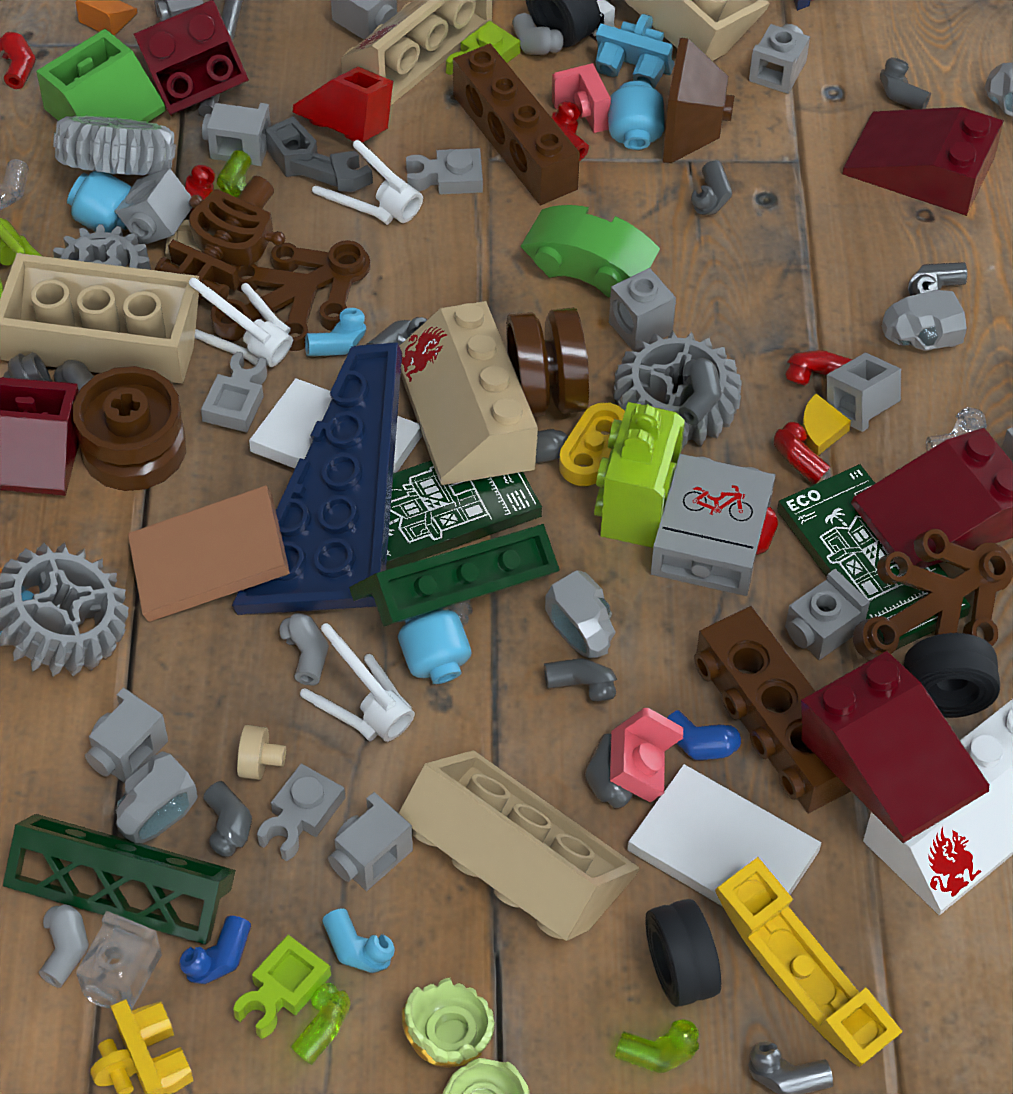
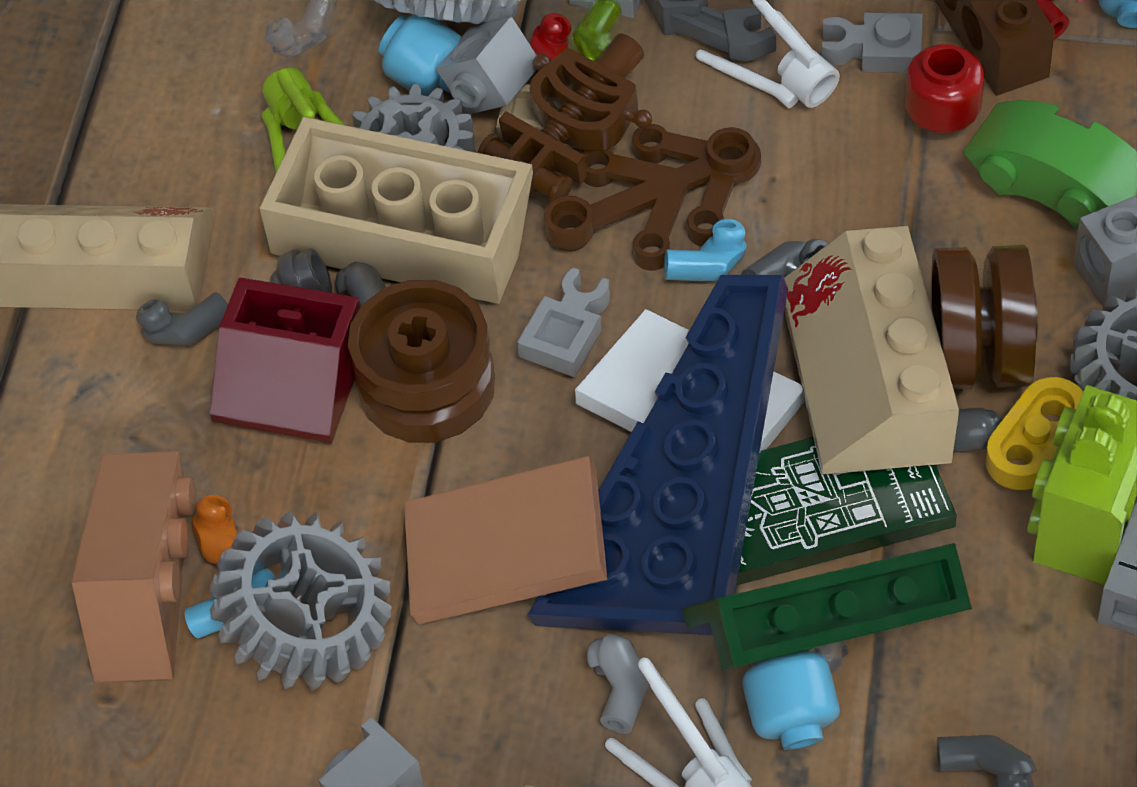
camera: 15 degrees right, 0 degrees up
white plant [189,278,293,367] -> none
light grey rock [545,570,616,658] -> none
none -> red head [905,44,984,133]

